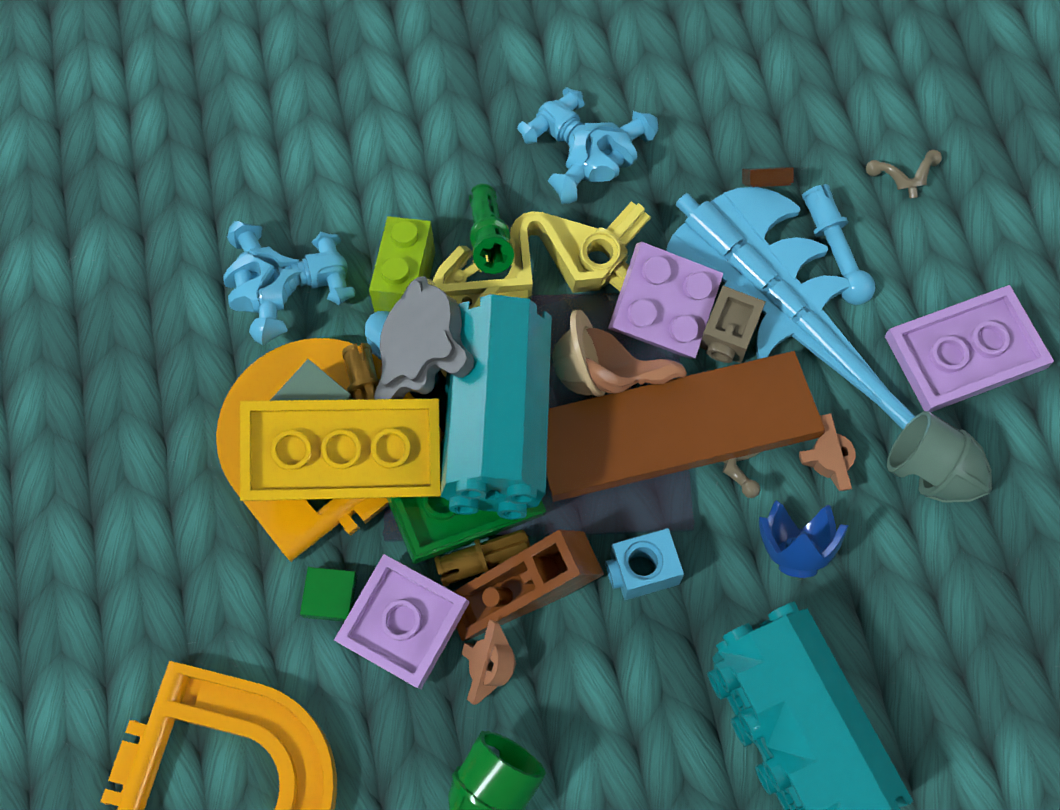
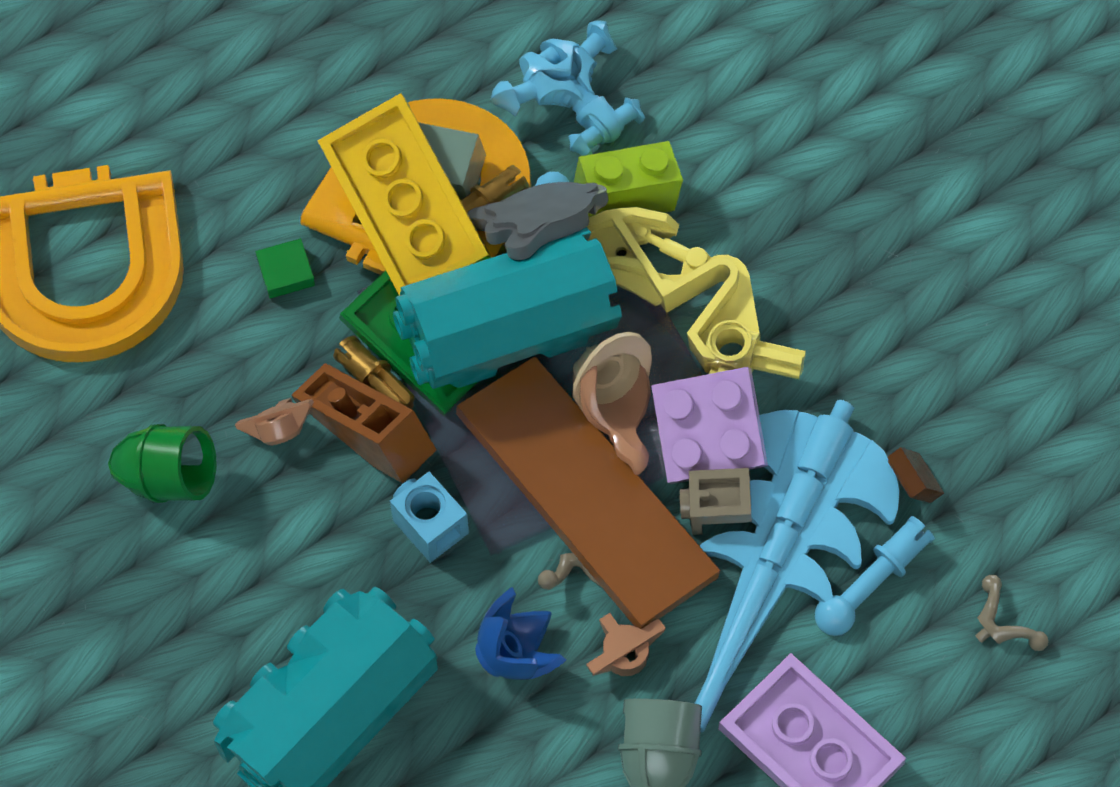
camera: 65 degrees right, 5 degrees down
lavender plate [334,554,470,689] -> none
green pin [469,183,515,274] -> none
medium azure piece [517,87,658,204] -> none

